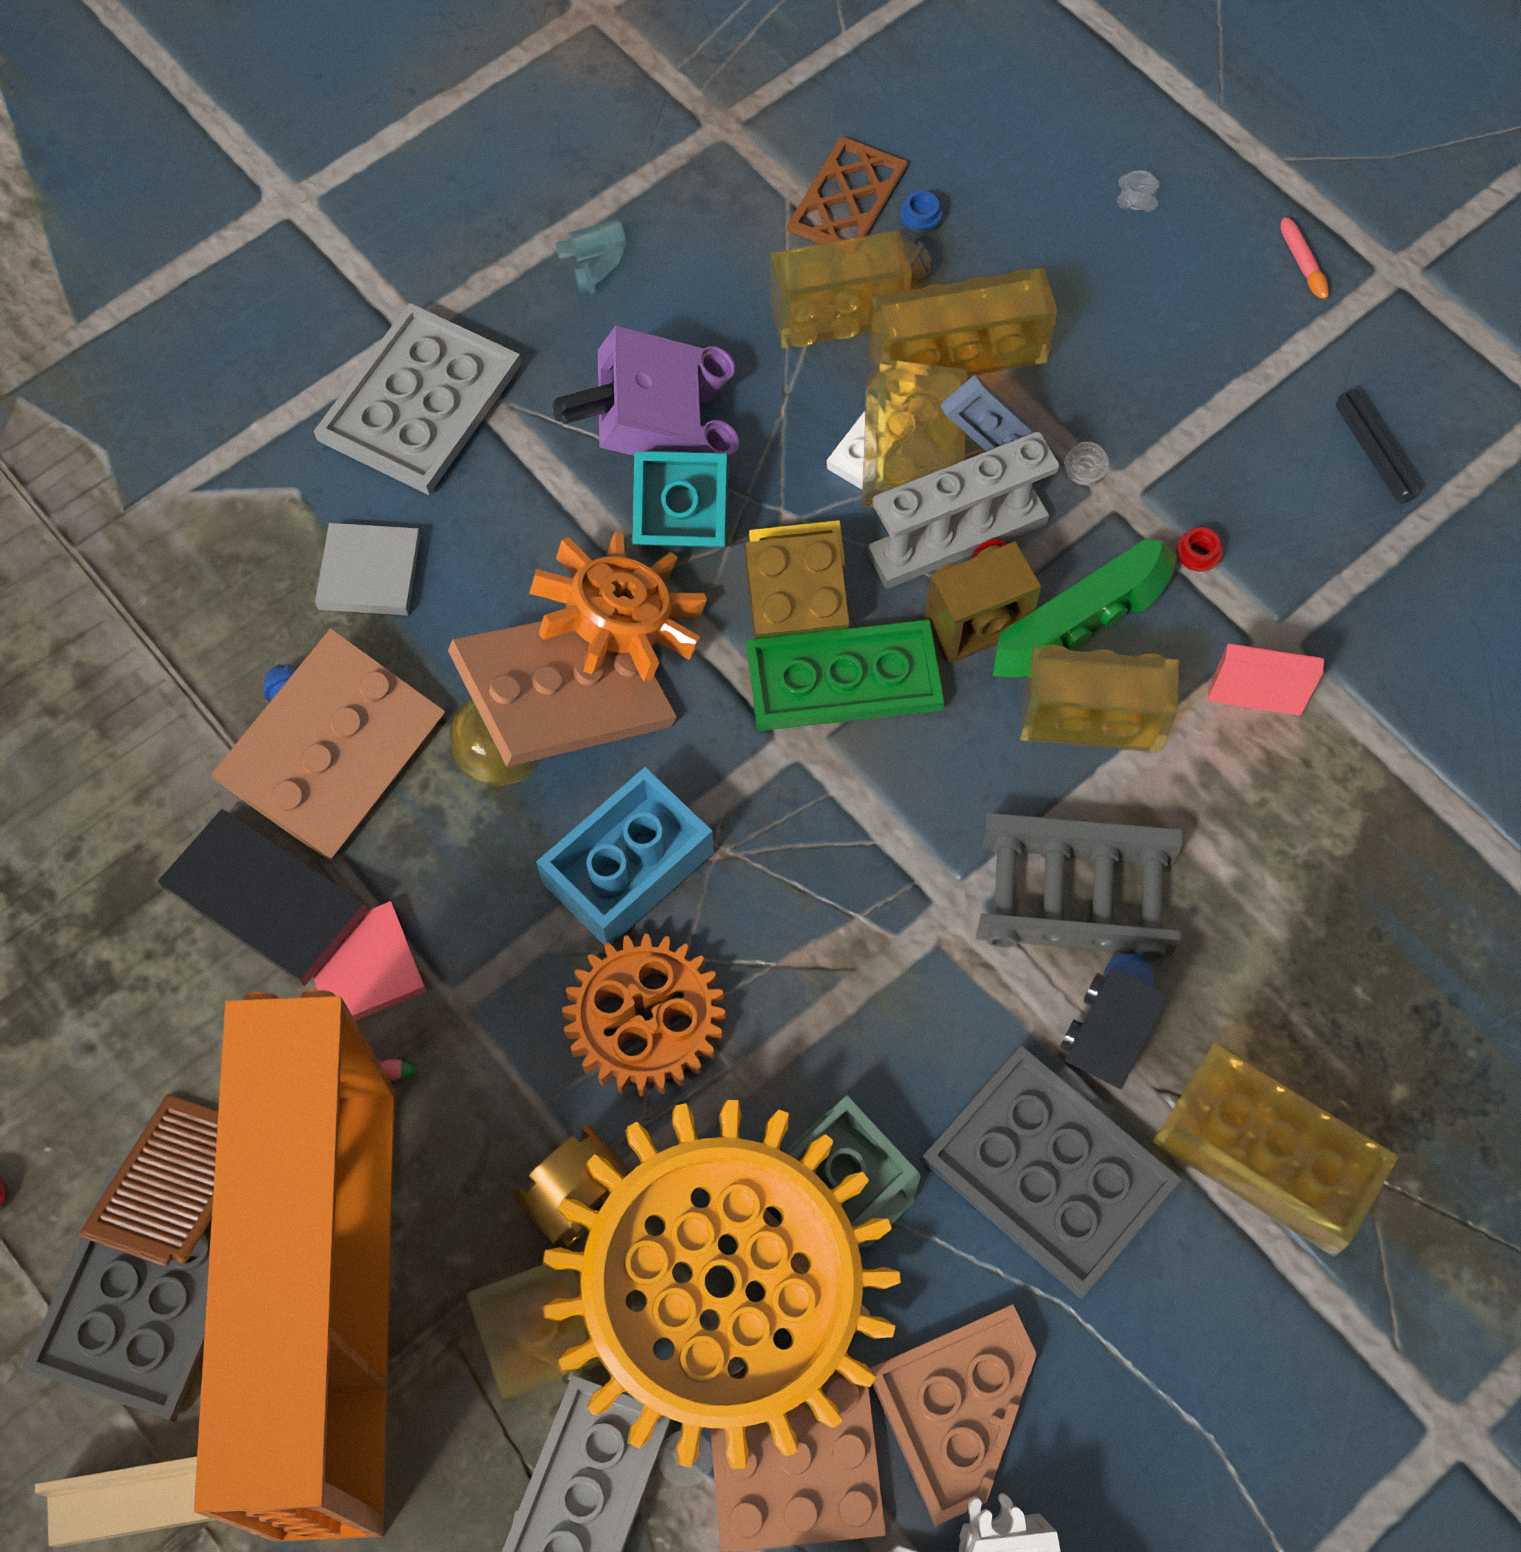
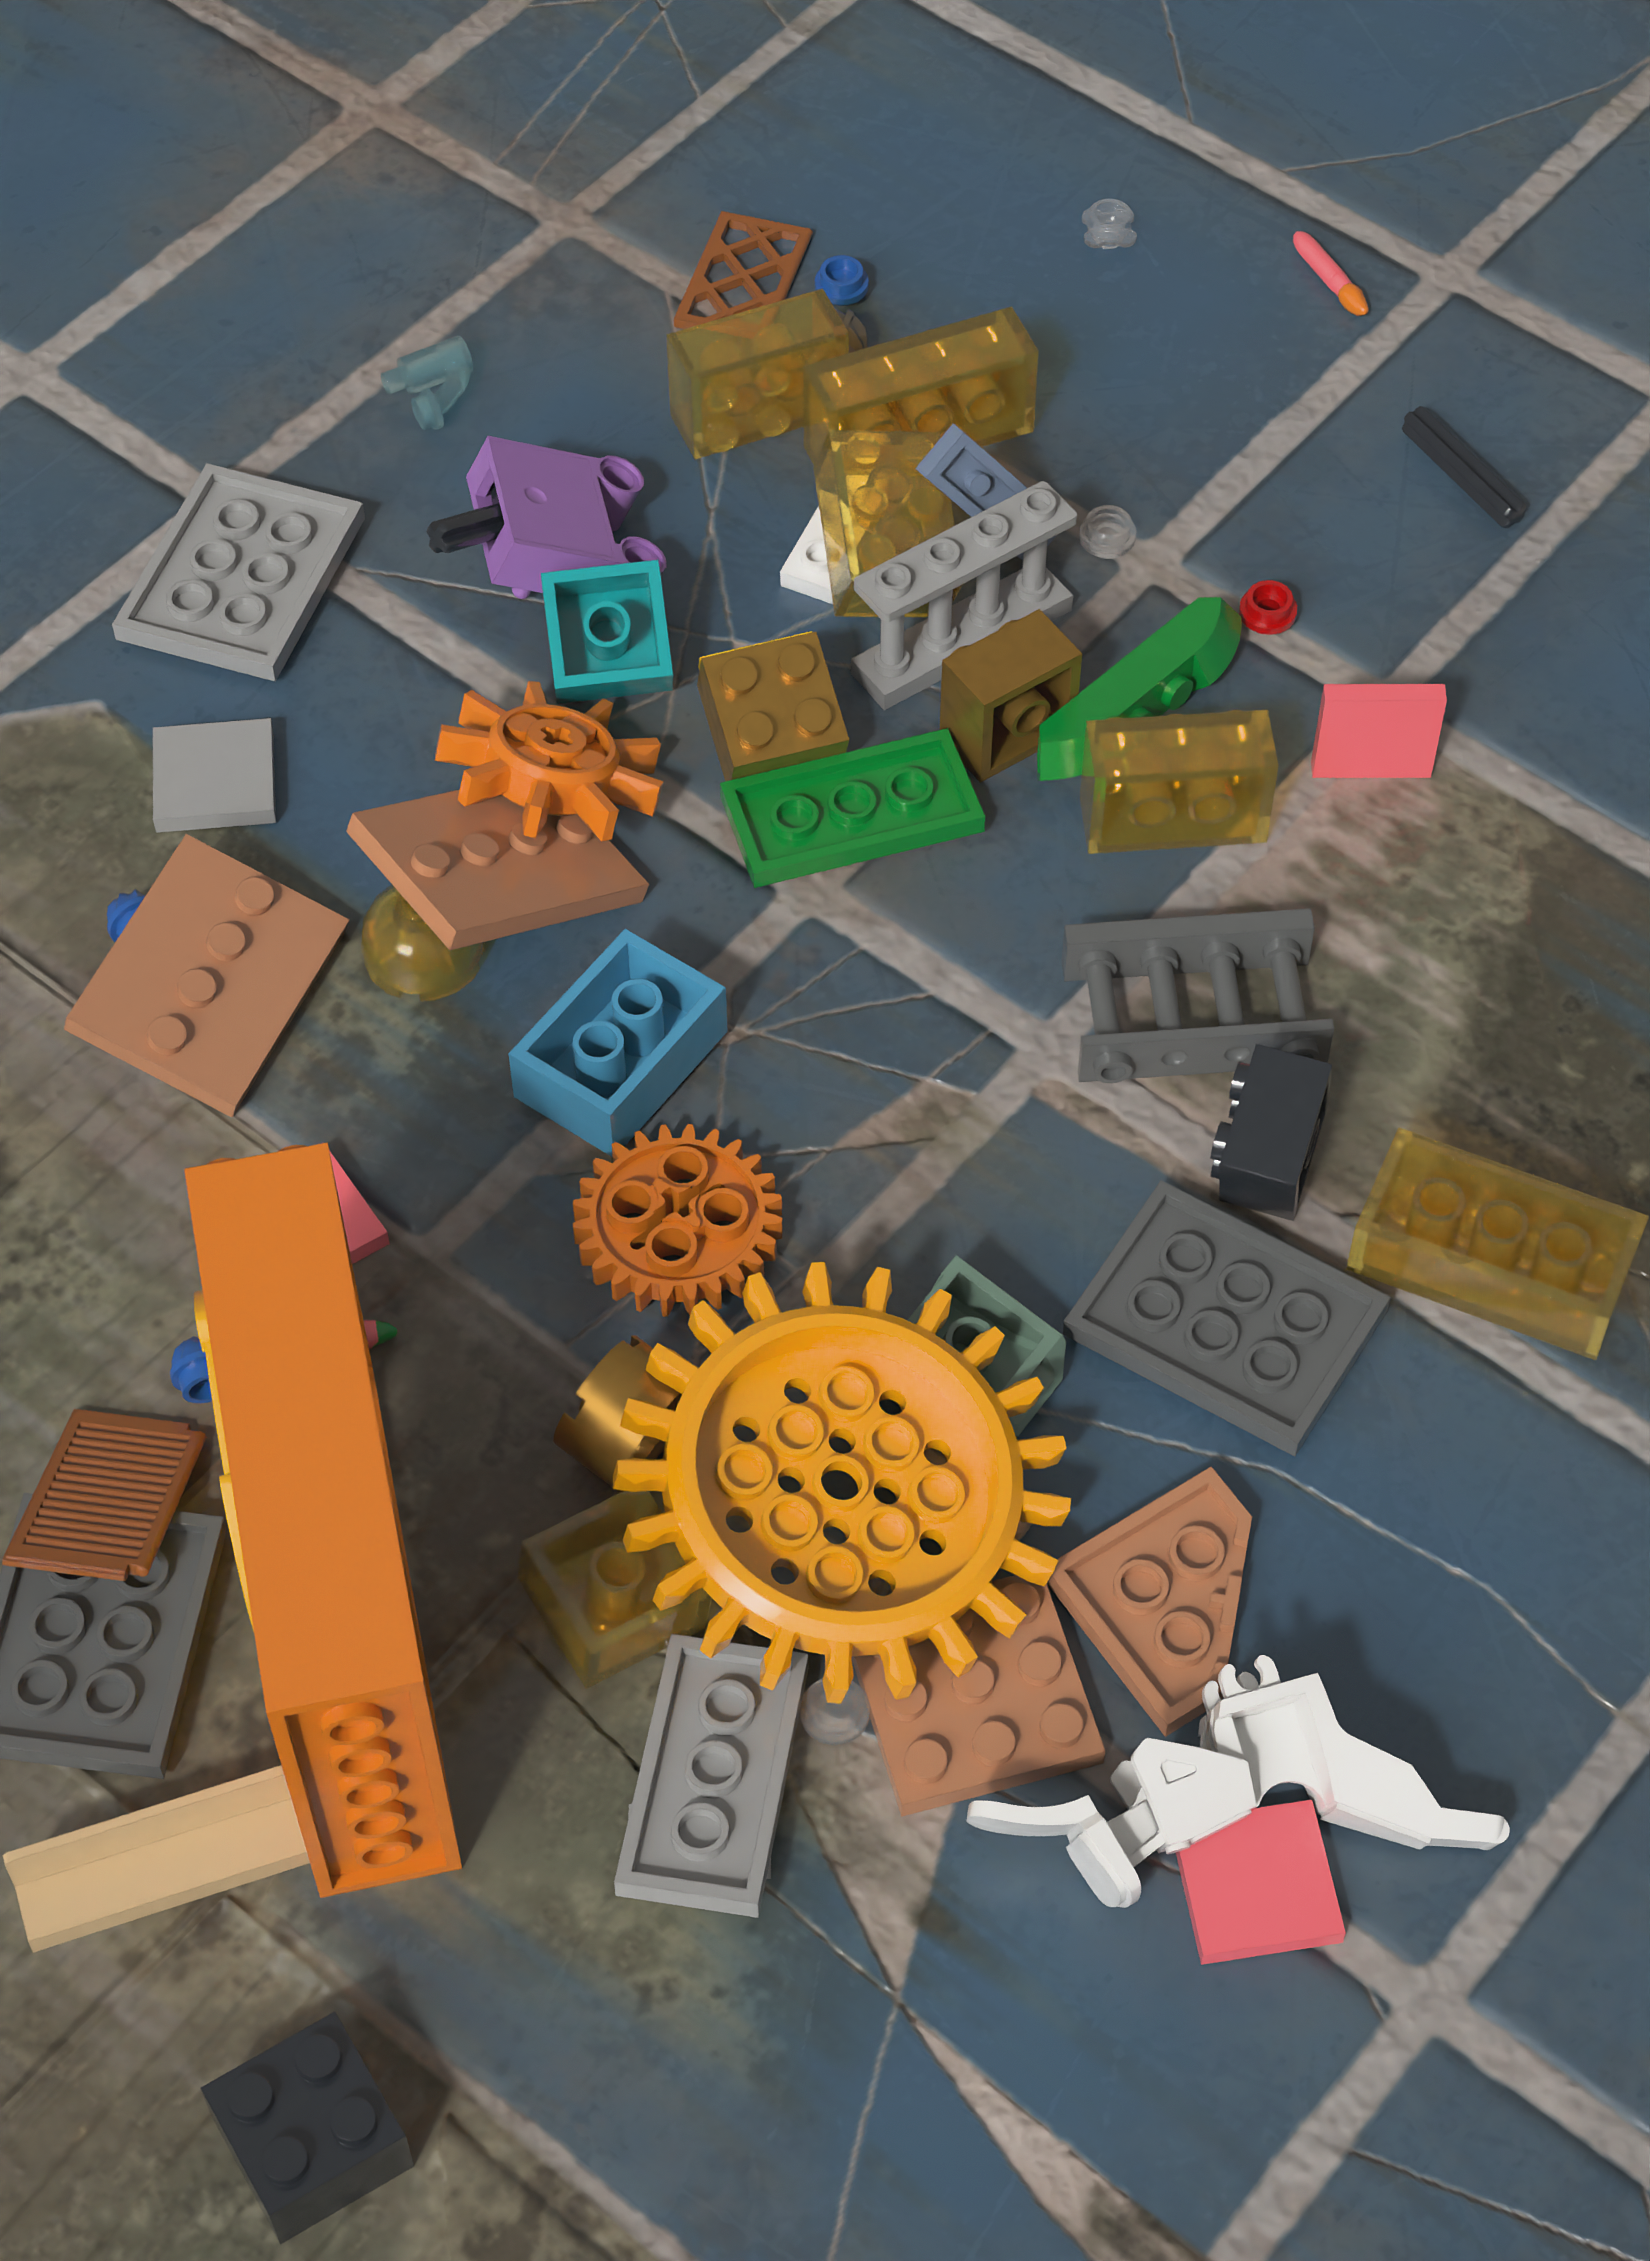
camera: 10 degrees left, 10 degrees down
black tile [157,809,368,986] -> none

